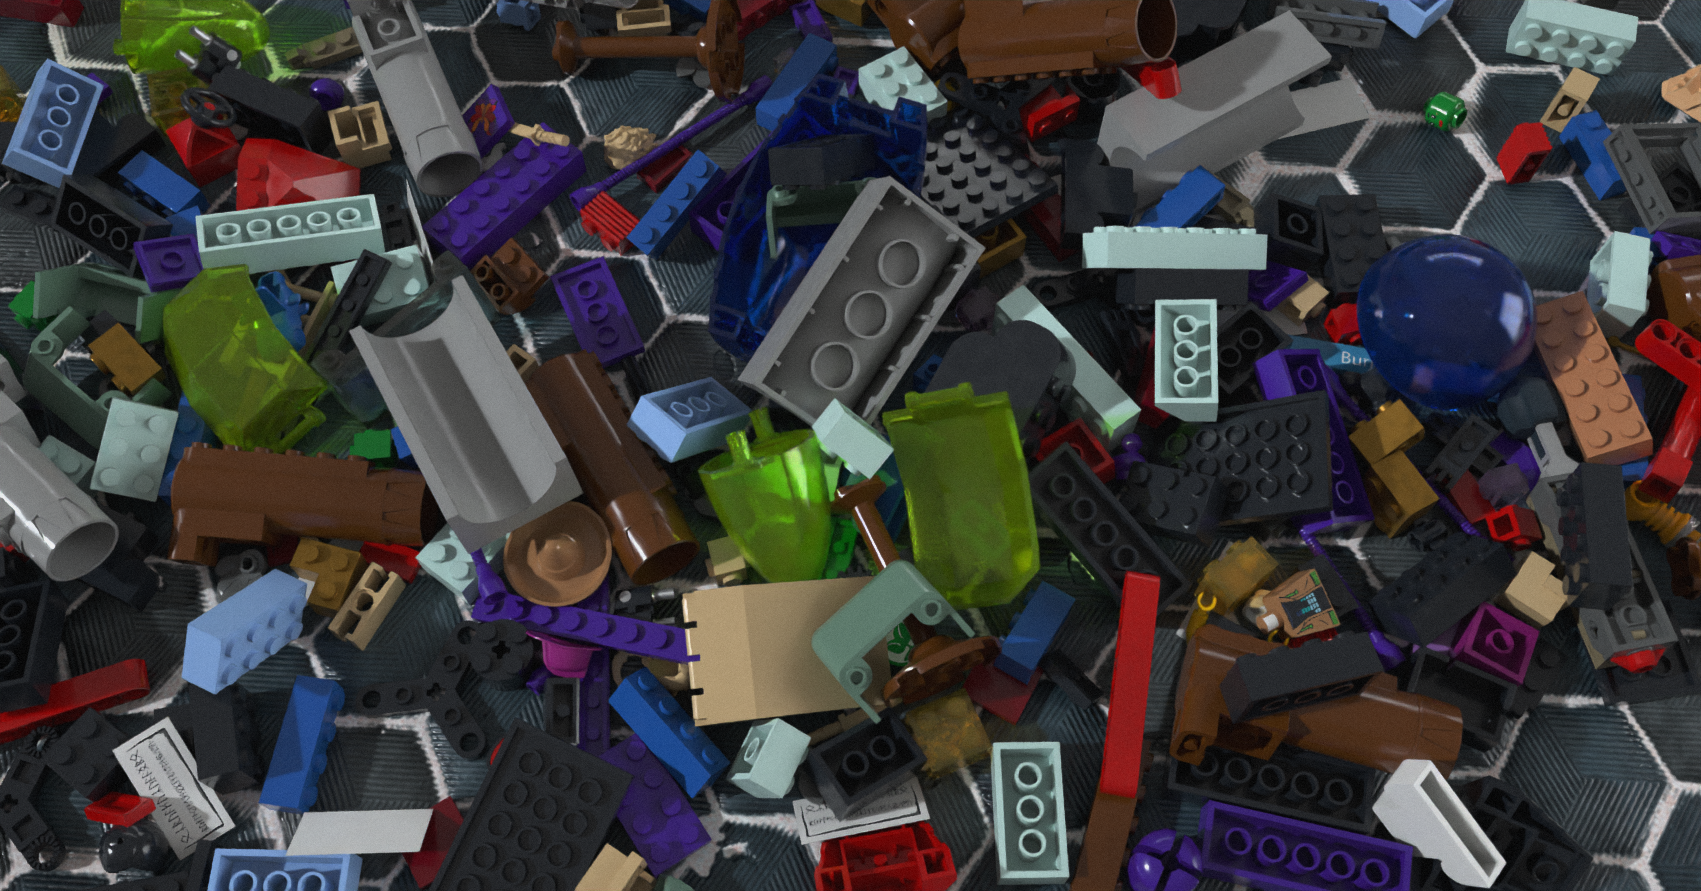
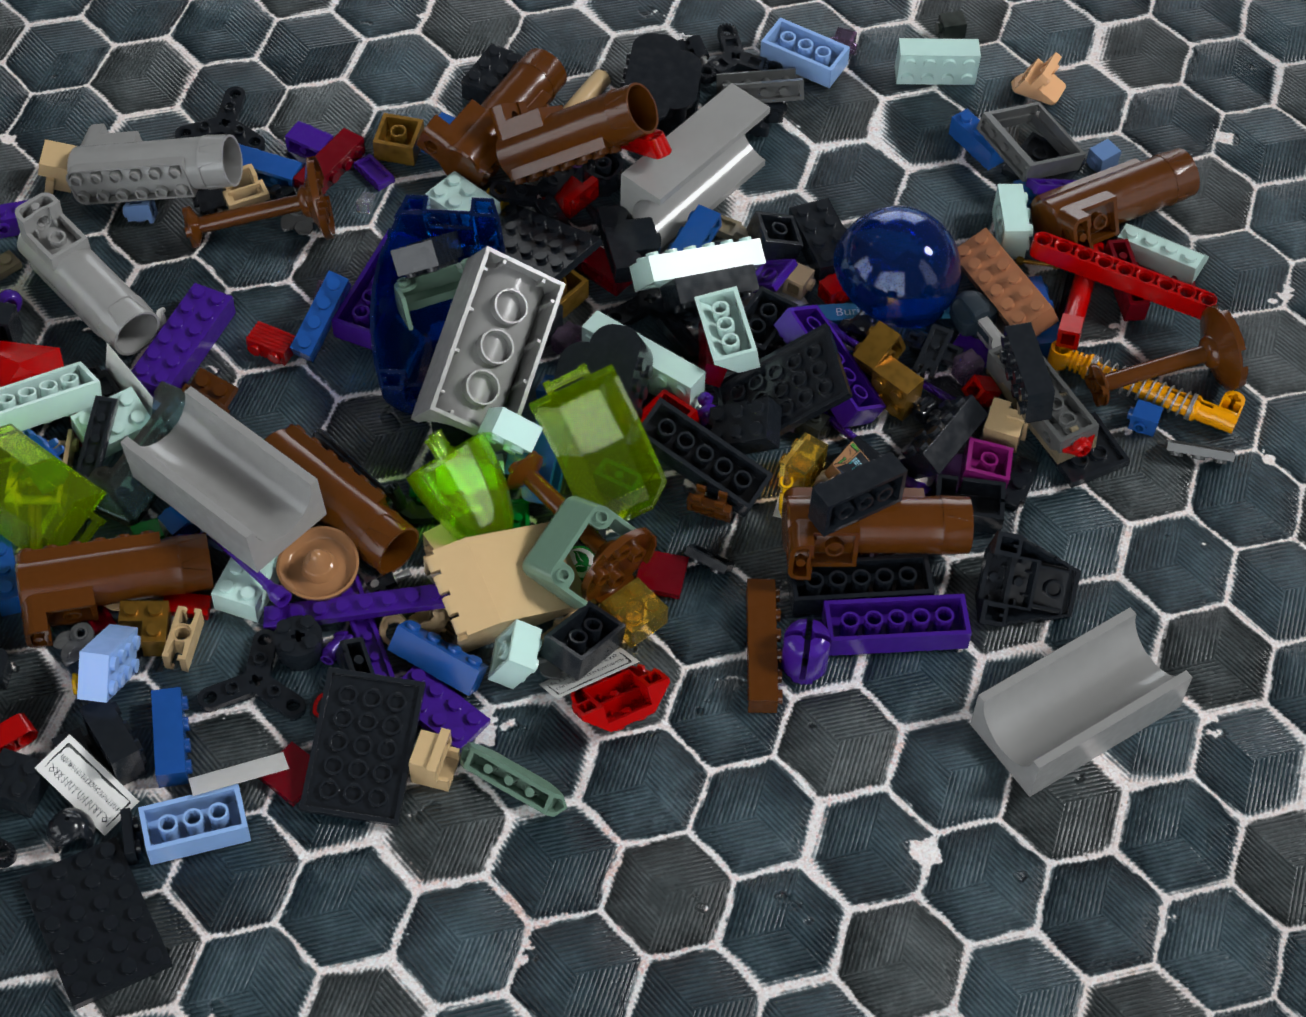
camera: 20 degrees left, 10 degrees down
red tile [84,791,156,828] -> none
tan plate [327,101,392,168] -> none
dark purple tile [462,84,515,159] -> none
tan sword [508,122,570,147] -> none
magenta piece [526,631,602,679] -> none
dark purple plate [550,256,645,368] -> none
dark purple hose [569,75,773,212] -> none
tan hair [604,125,658,171] -> none
light blue brick [627,377,754,463] -> none
dark red tile [636,145,694,194] -> none
blue brick [755,33,839,131] -> none
light aqua brick [990,742,1069,885] -> none
blue brick [993,580,1076,685] -> none
red beam [1100,571,1160,799] -> none
white sticker [1278,78,1370,139] -> none
white brick [1372,759,1506,888] -> none
green head [1423,92,1468,132] -> none
red tile [1435,469,1496,526] -> none
red brick [1496,122,1553,185] -> none
tan brick [1540,67,1600,132] -> none
none -> reddish brown plate [686,484,733,523]

